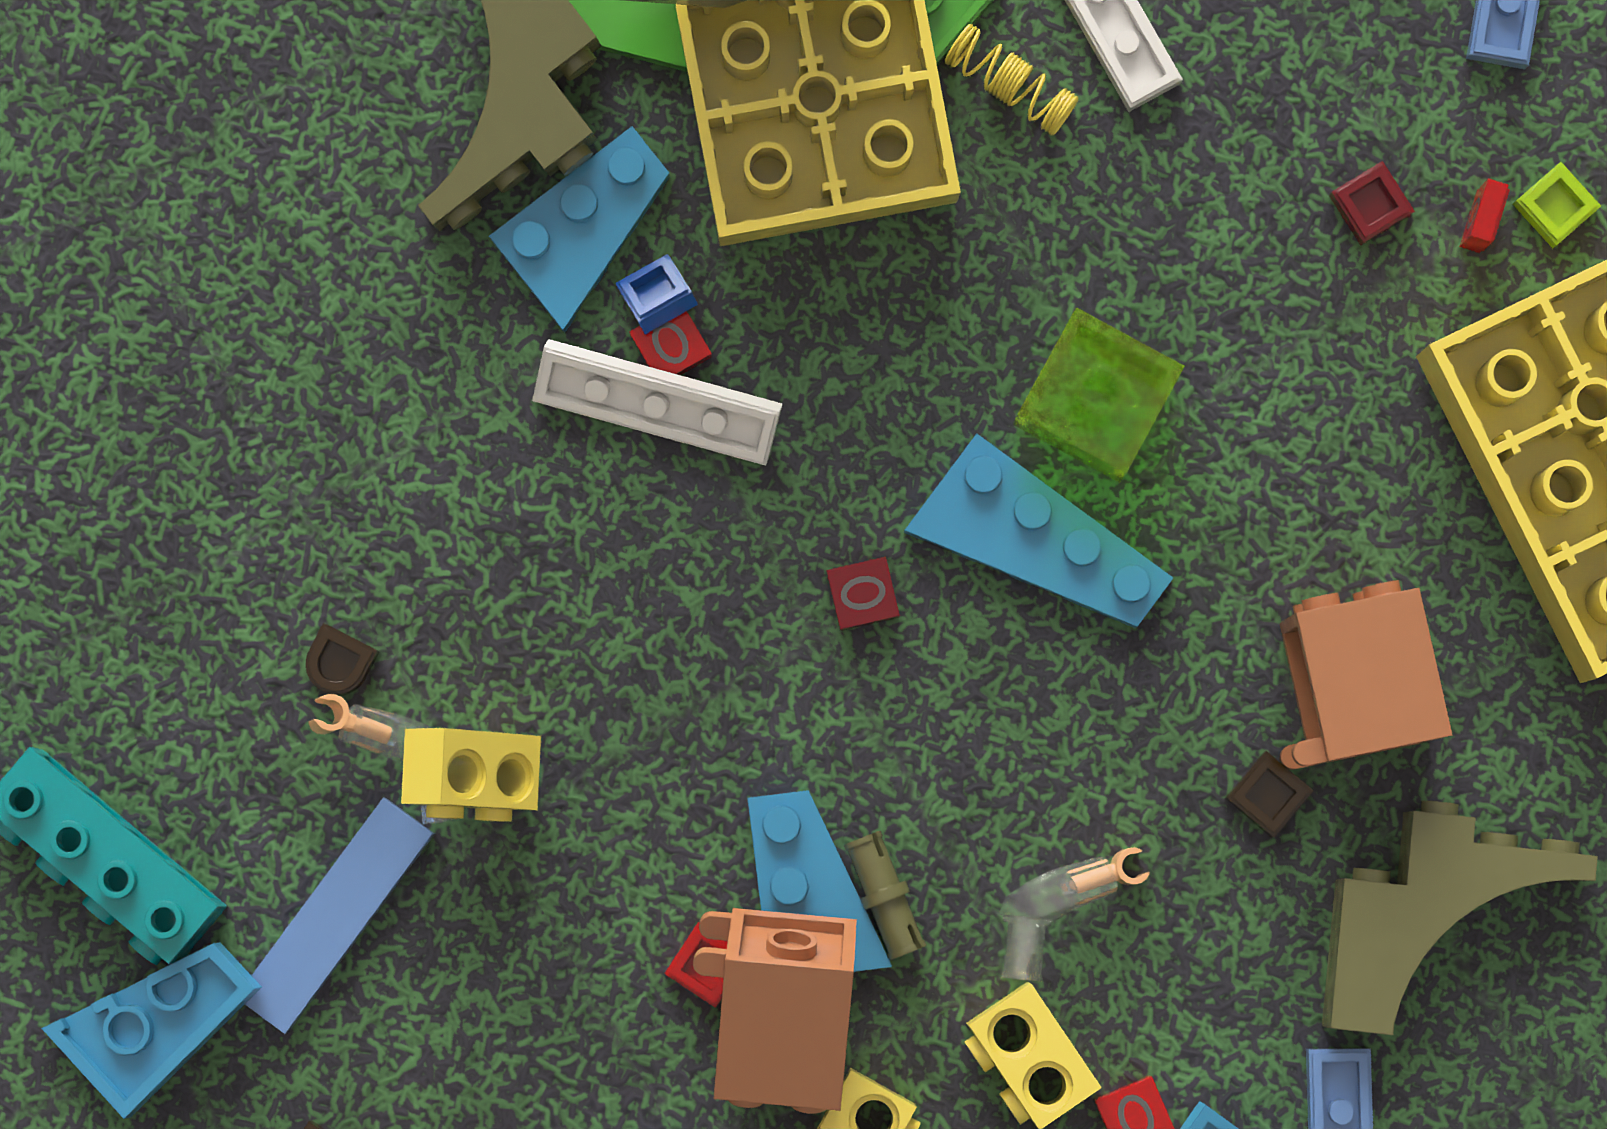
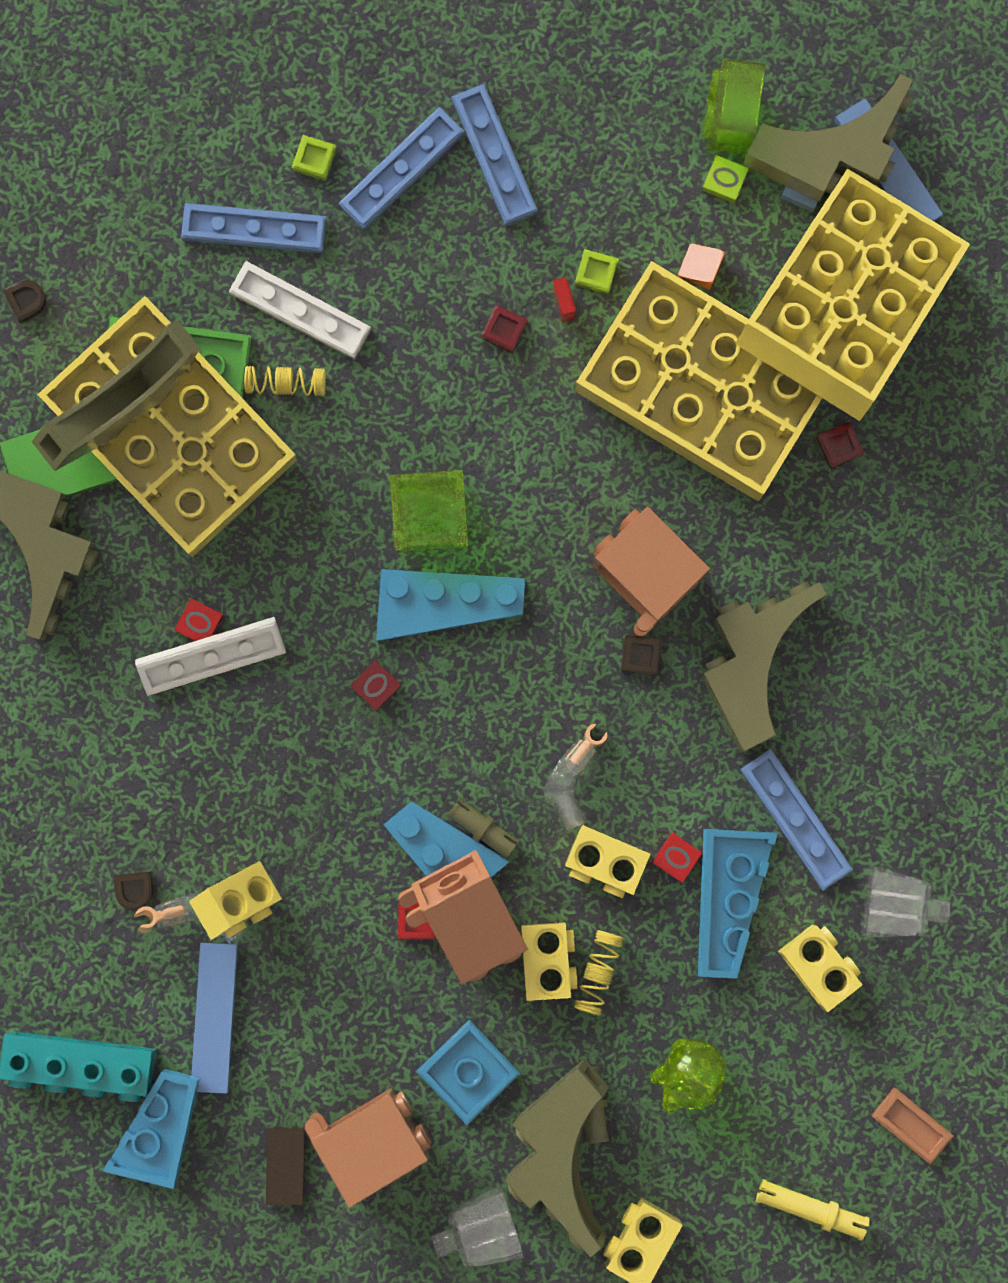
camera: 35 degrees left, 0 degrees up
dark azure wing [489,126,670,333] -> none
blue tile [615,254,698,334] -> none

